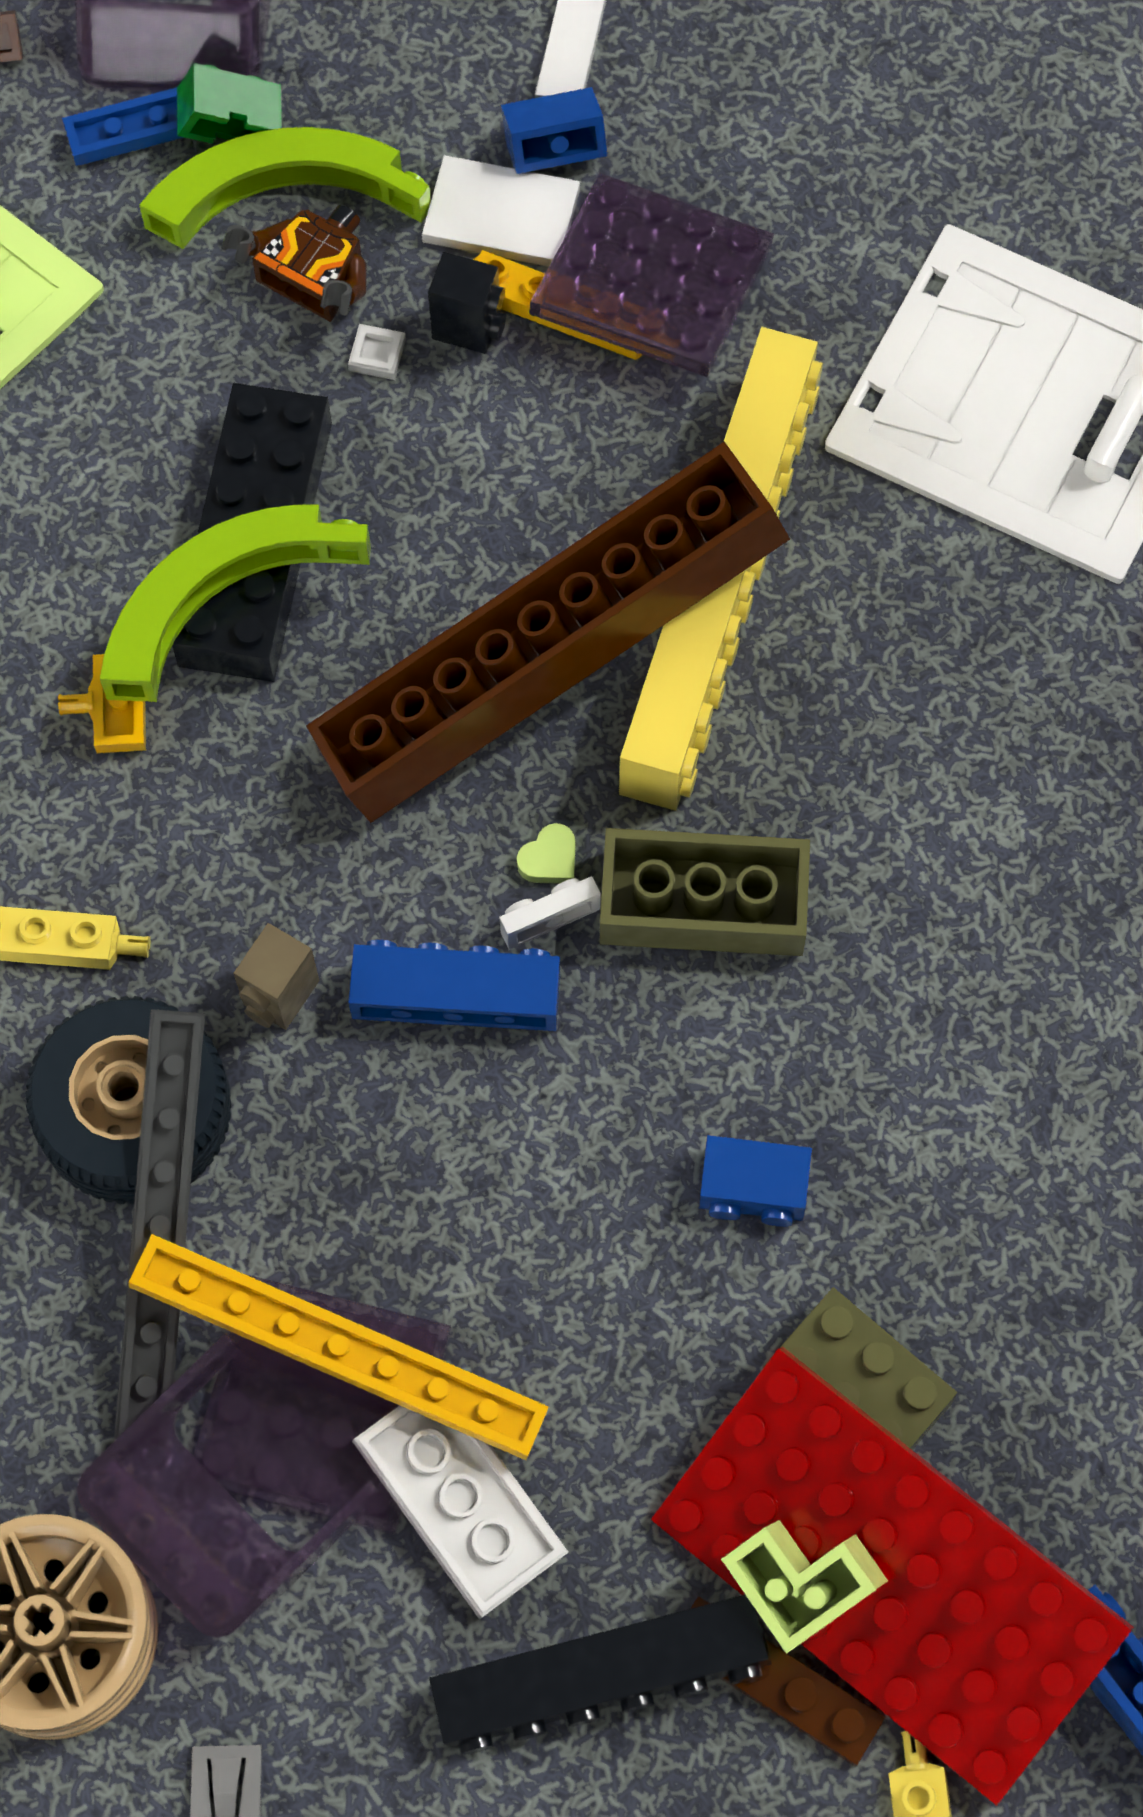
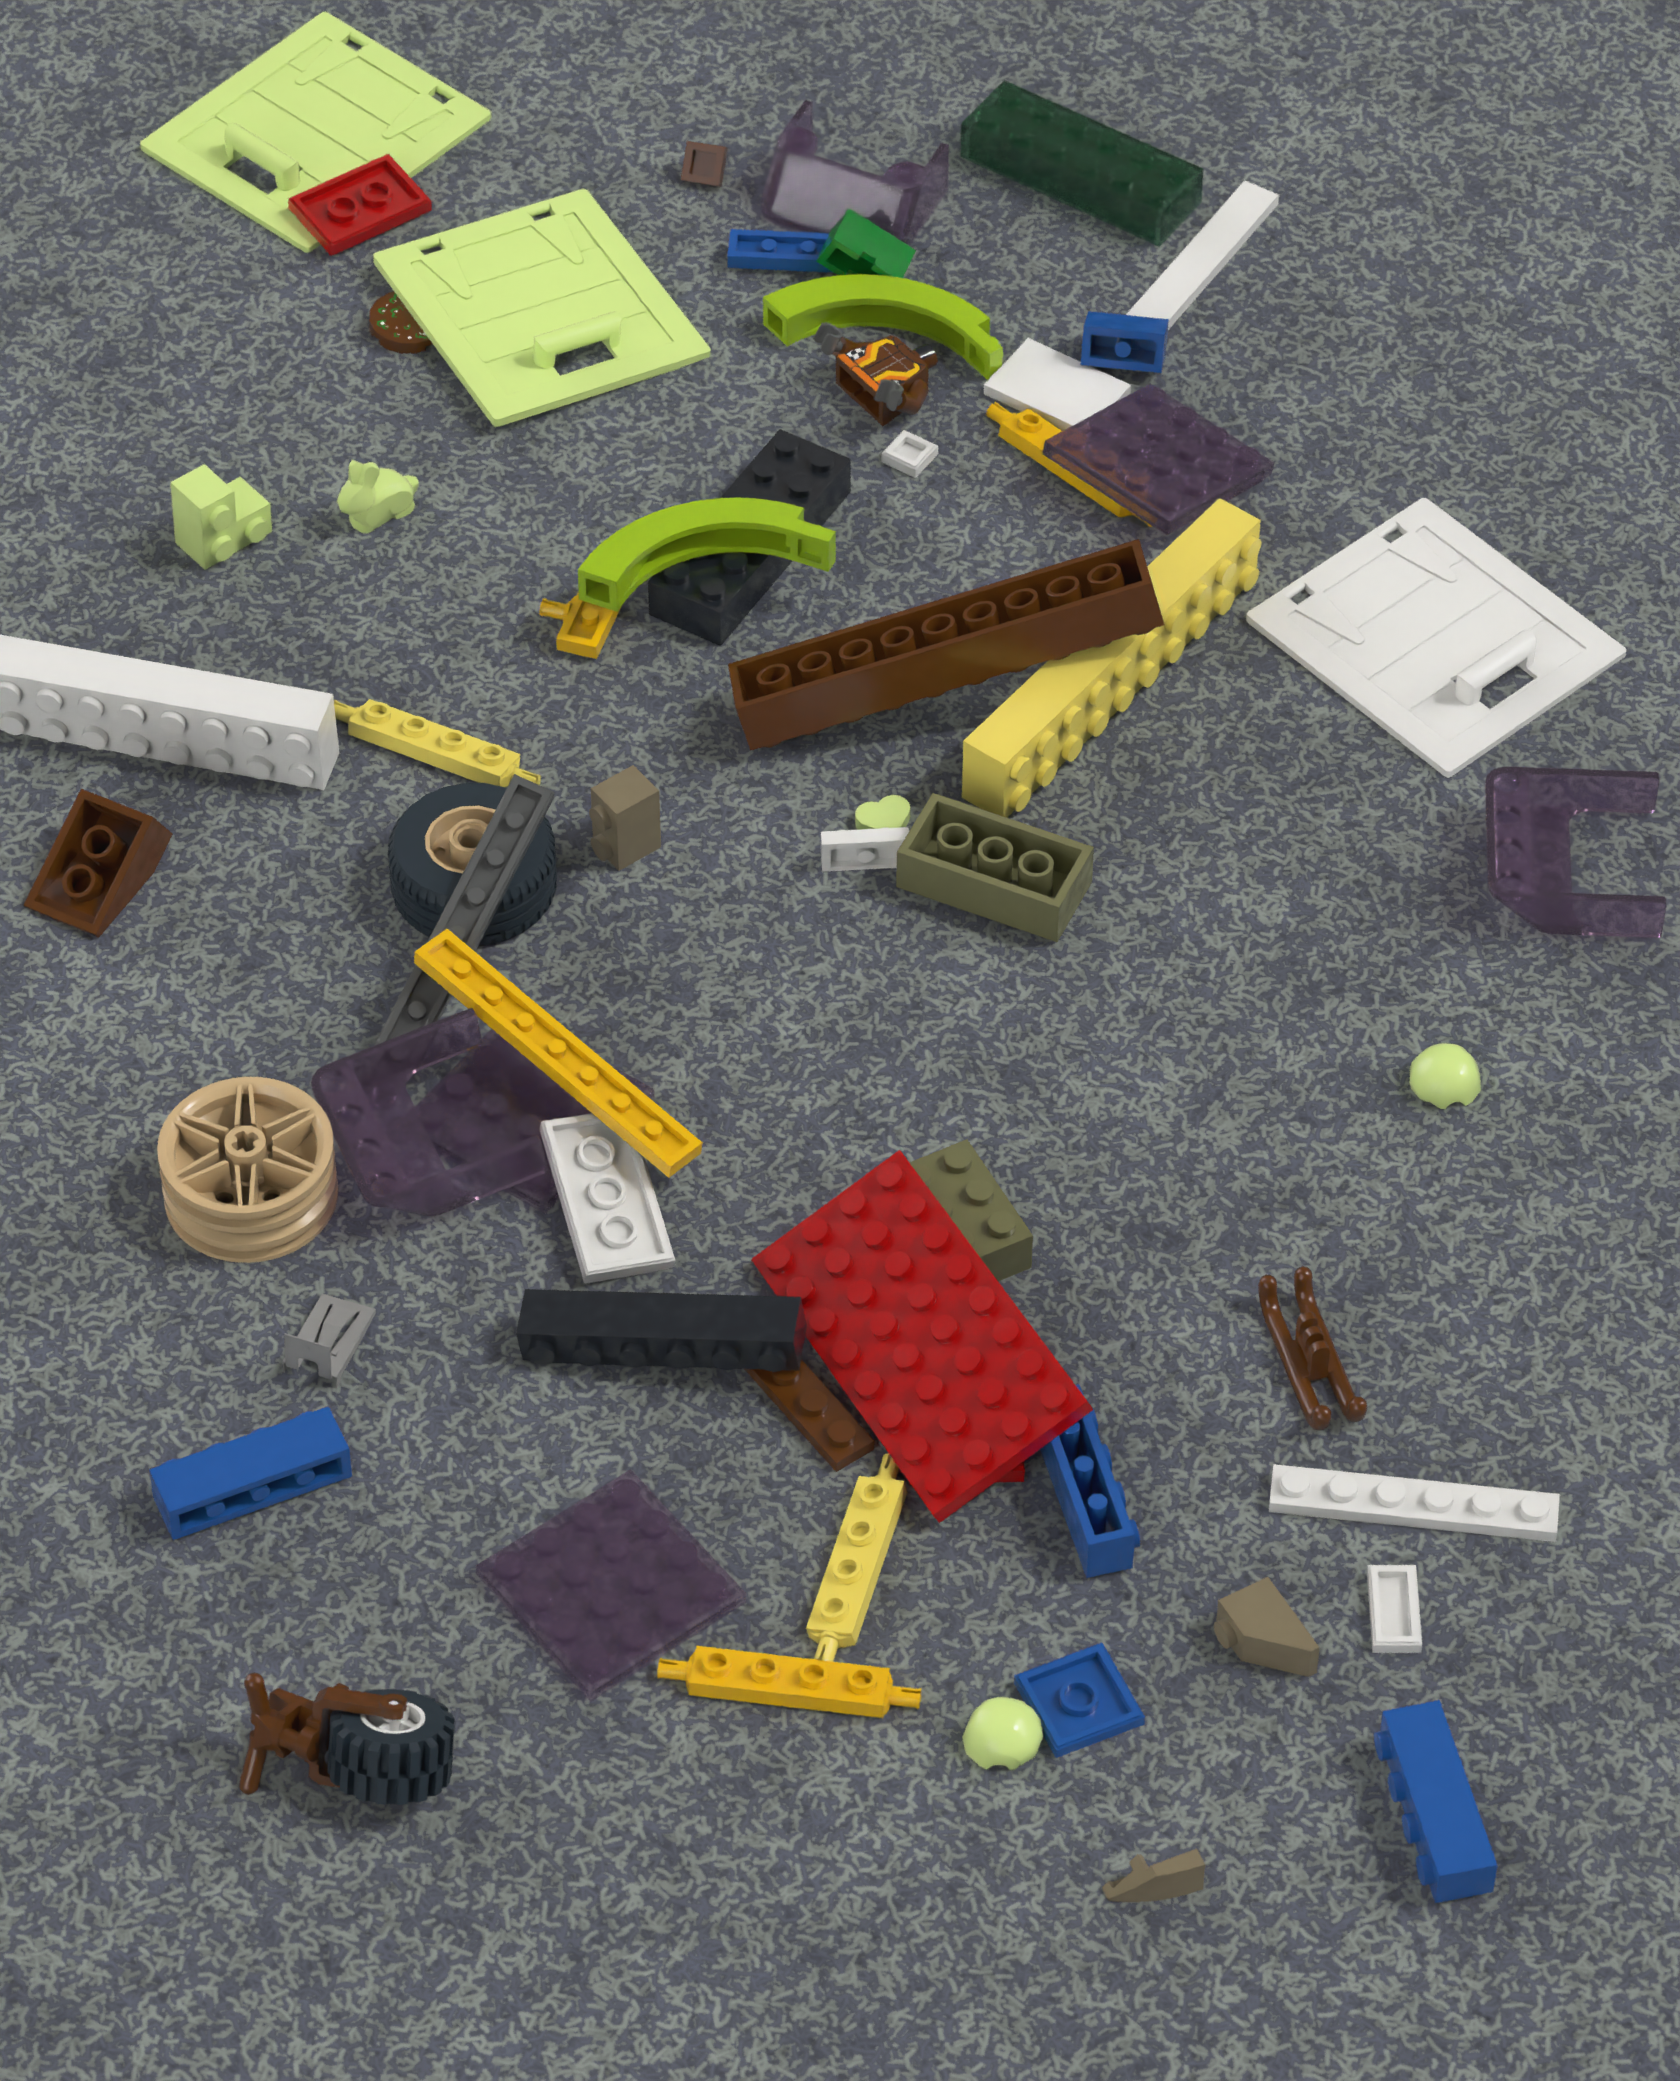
camera: 20 degrees right, 20 degrees down
blue brick [348,940,560,1031] -> none
black brick [428,252,506,354] -> none
blue brick [699,1135,812,1227] -> none
yellowish green brick [721,1520,888,1654] -> none

